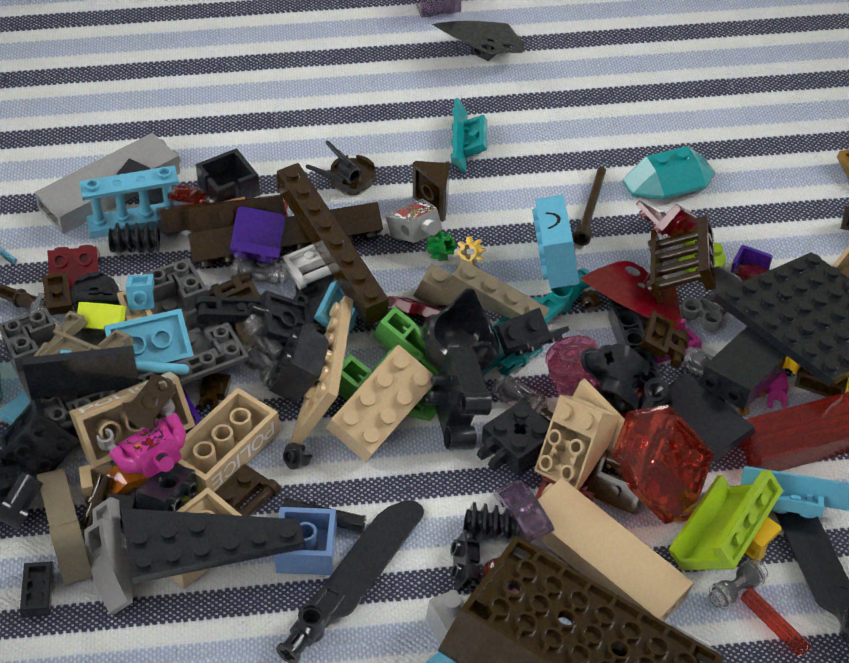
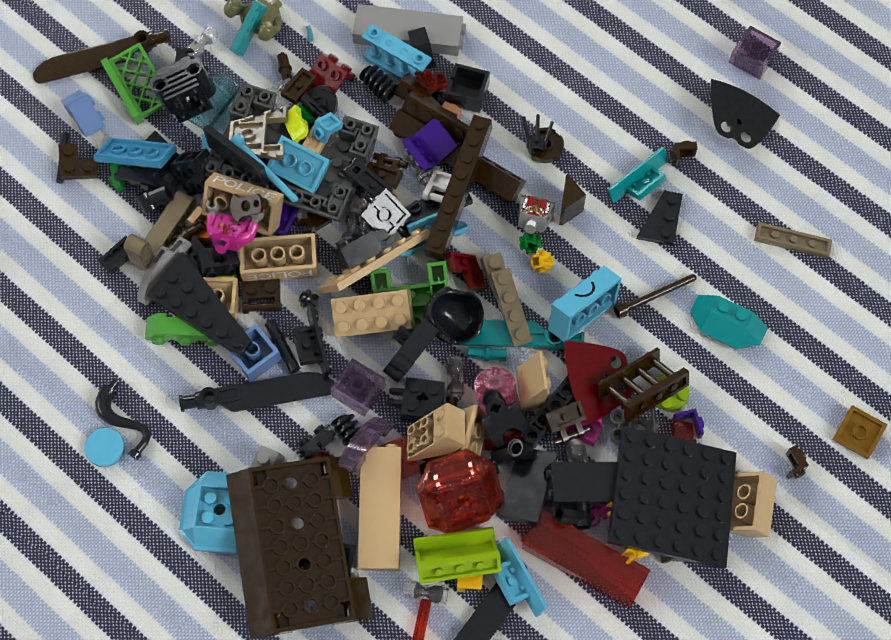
camera: 50 degrees right, 20 degrees up
black bracket [494,307,570,356] -> none
bracket [636,200,698,244] -> none
none -> bright green brick [145,313,218,347]
none -> black bracket [292,304,332,379]
none -> clear purple brick [330,358,386,417]
none -> tan slope [516,351,551,411]
none -> black piece [553,505,592,530]
none -> black wing [636,190,683,246]
none -> dark brown bracket [670,140,698,167]
none -> dark tan tile [754,222,832,259]

